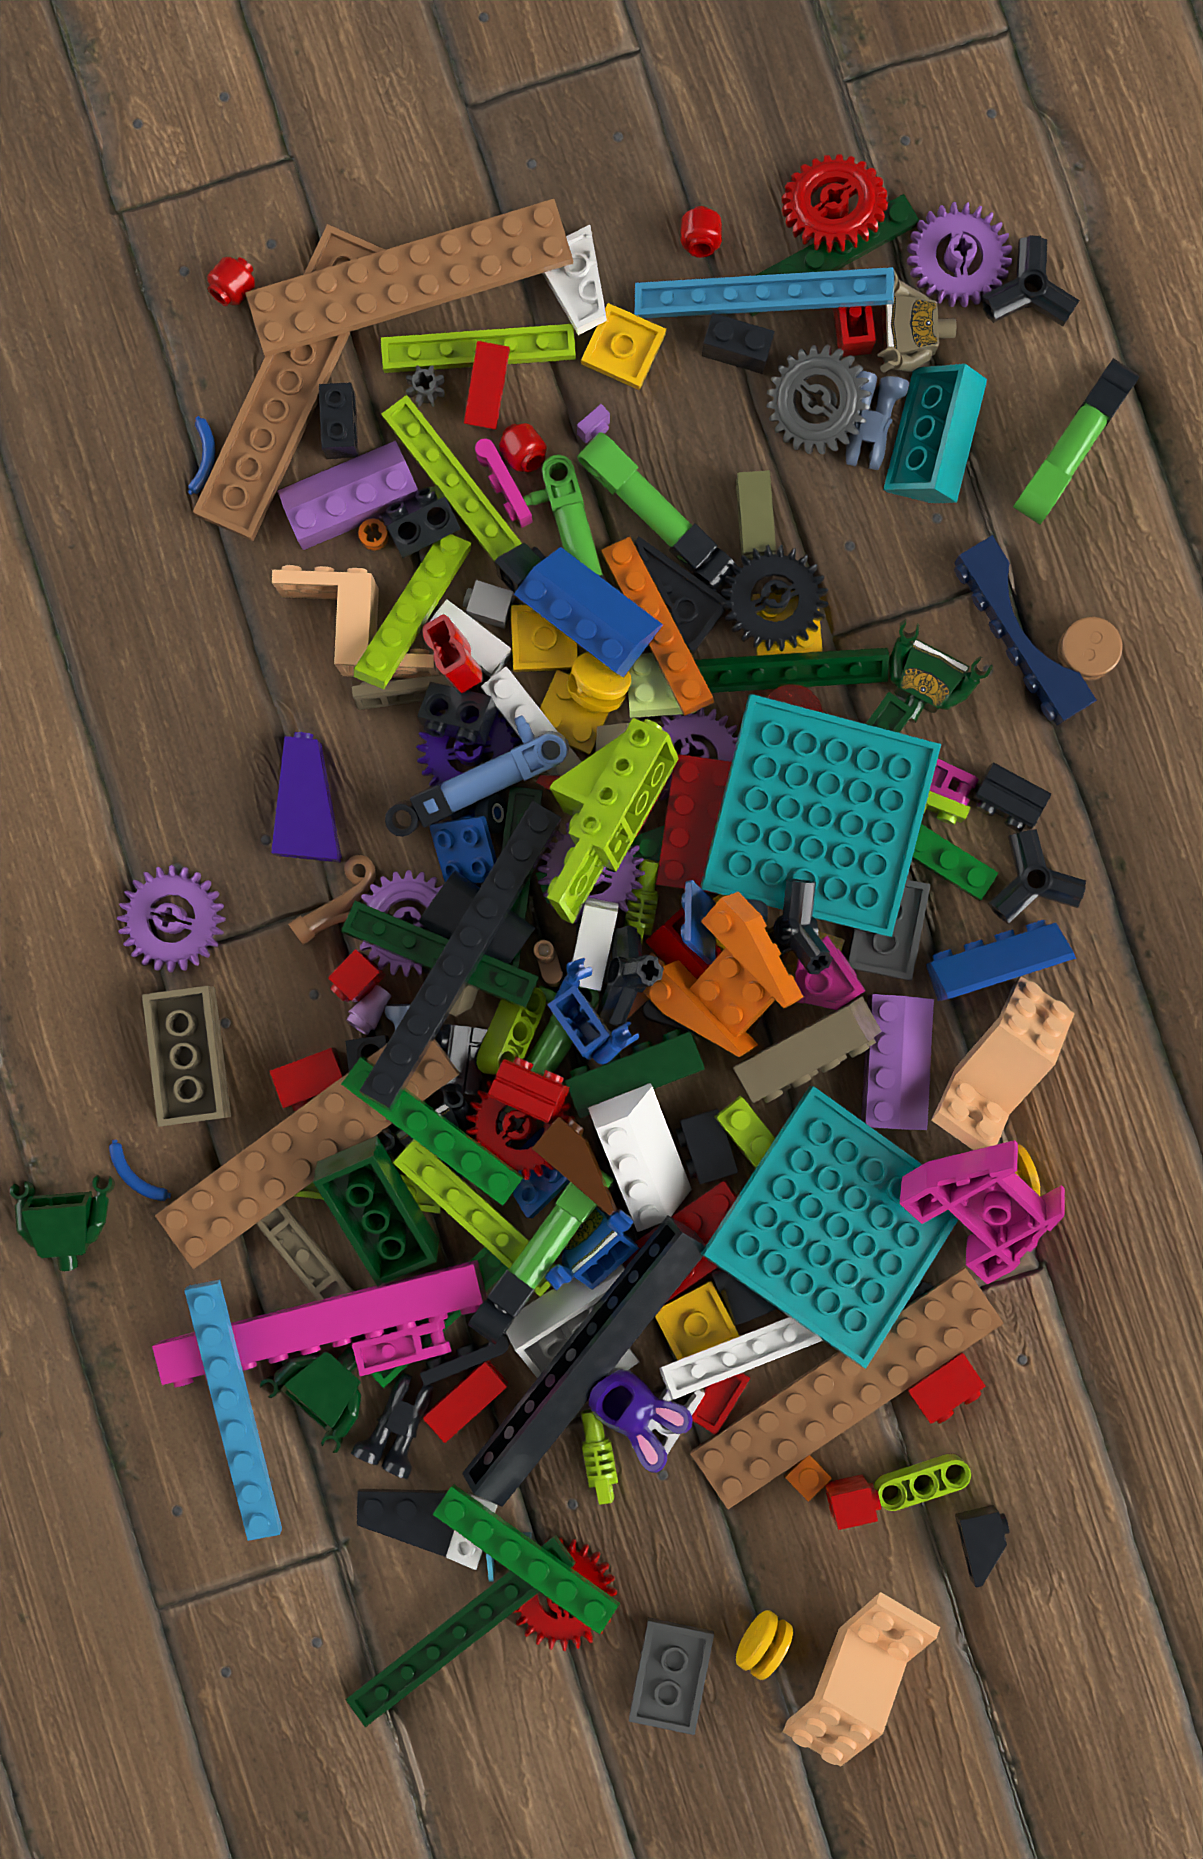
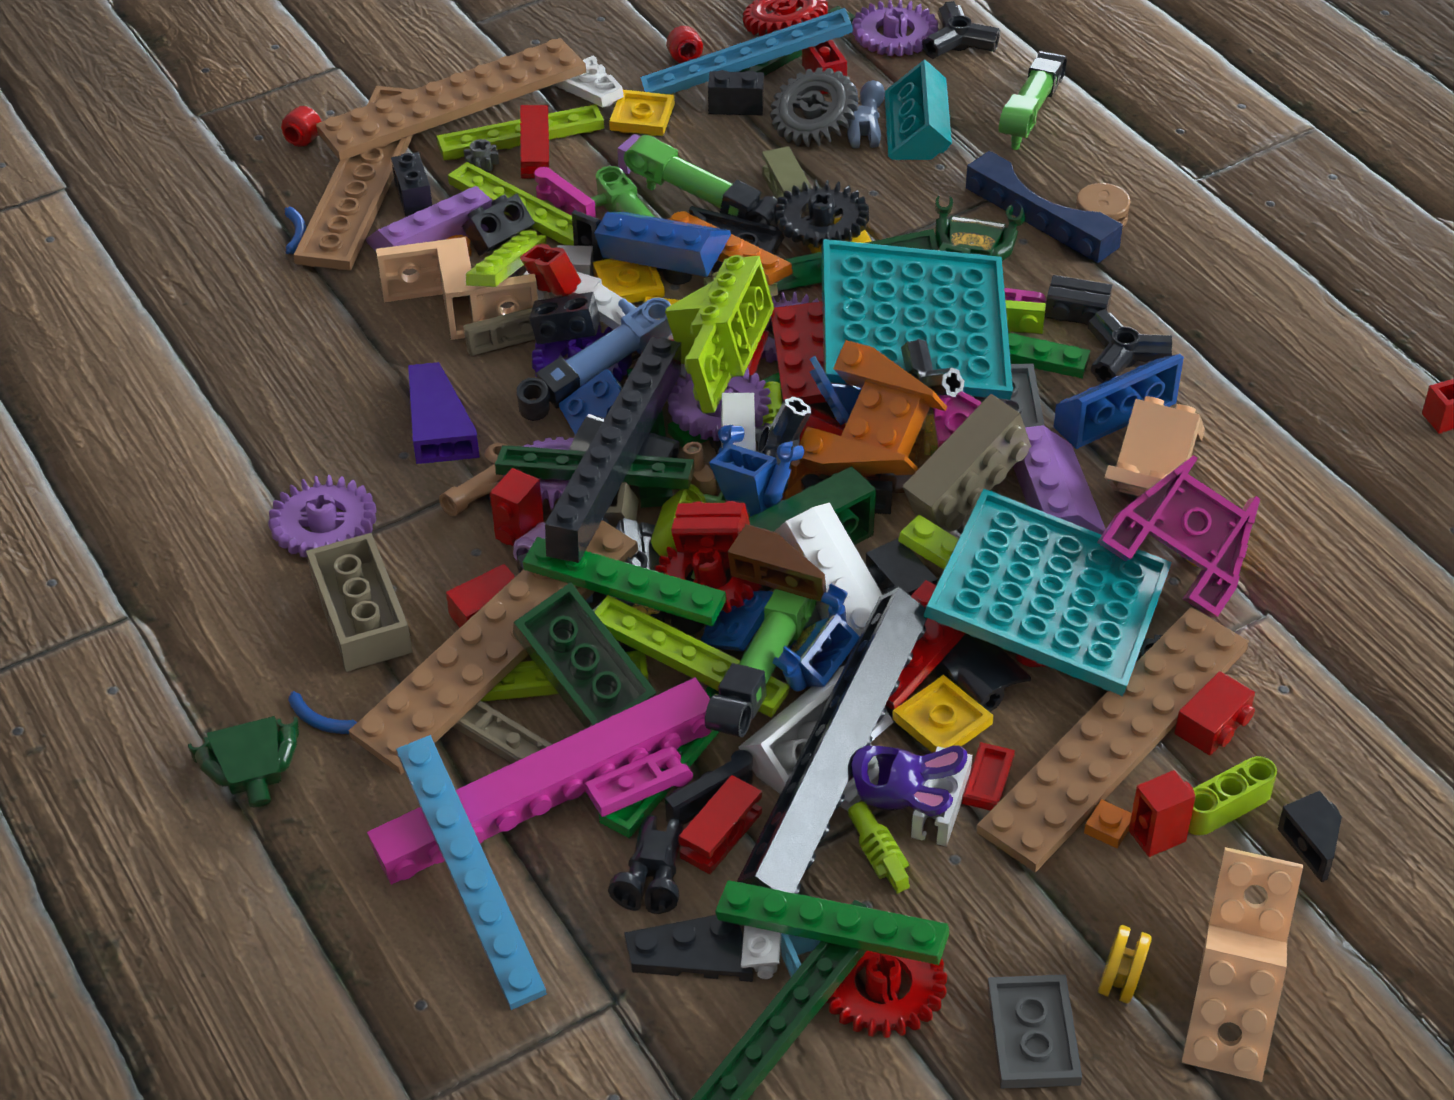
camera: 15 degrees left, 40 degrees down
dark green torso [260,1347,362,1453] -> none
red head [499,423,547,472] -> none
yellow head [567,652,631,712] -> none
white plate [659,1317,823,1400] -> none
dark tan torso [877,270,956,372] -> none

